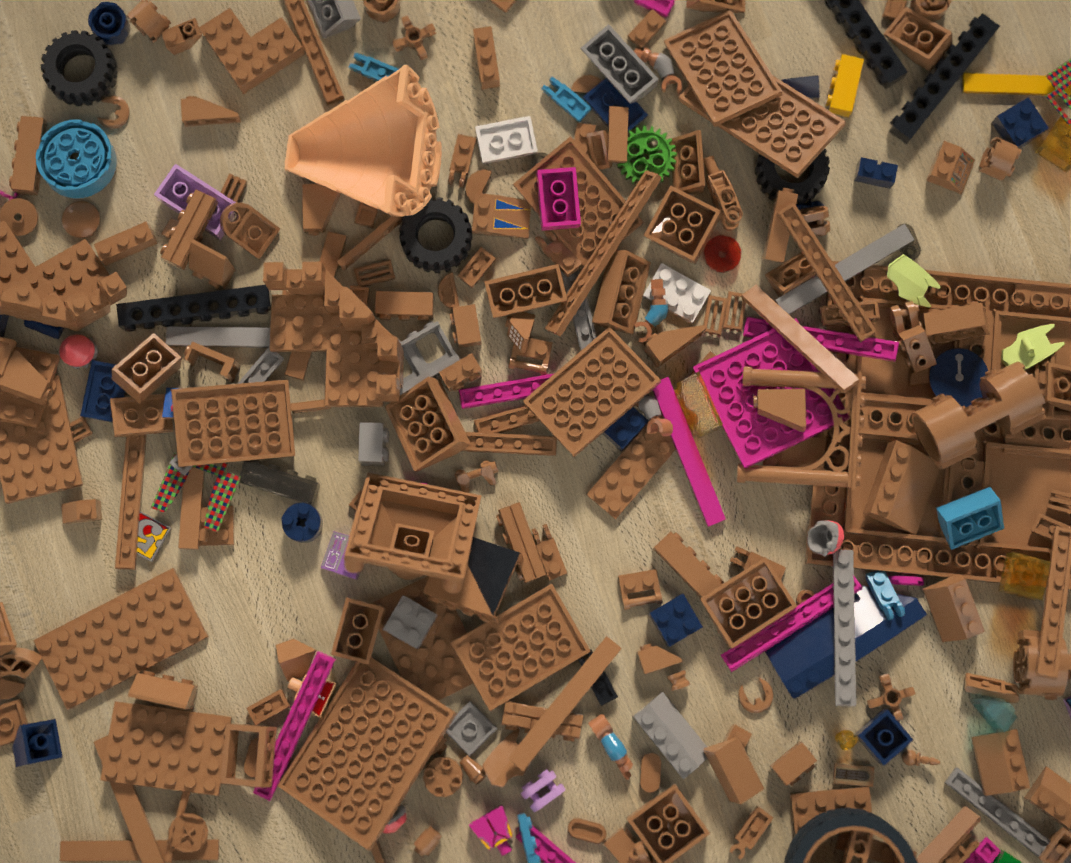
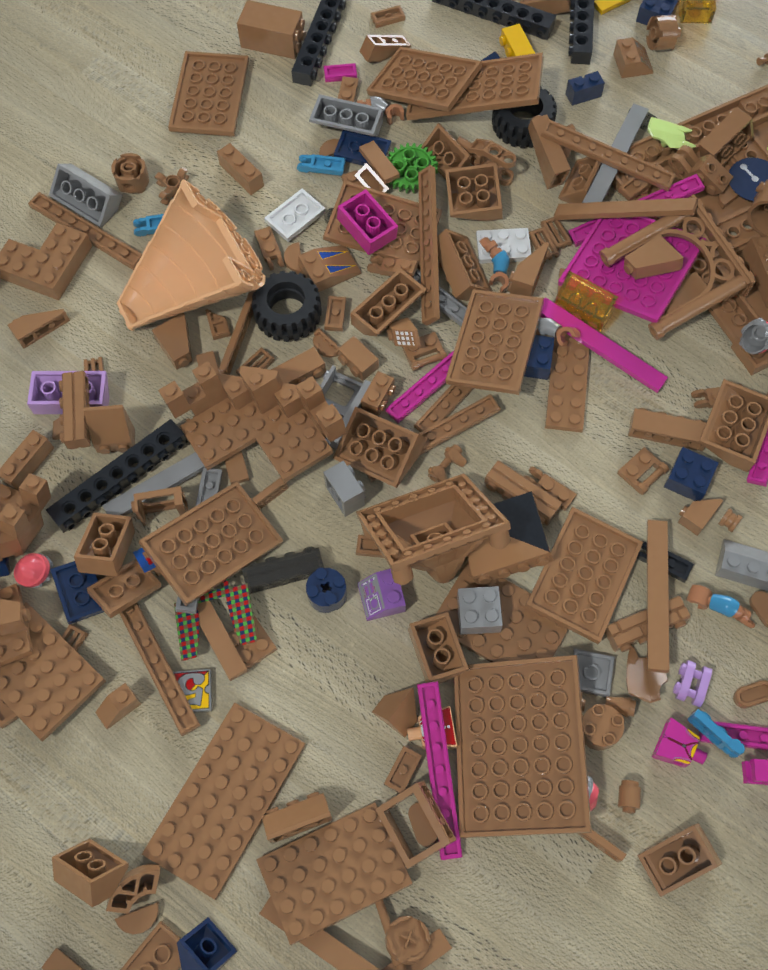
camera: 30 degrees left, 15 degrees down
medium nougat tile [220,202,280,259] -> none
clear red plate [704,235,741,273] -> none

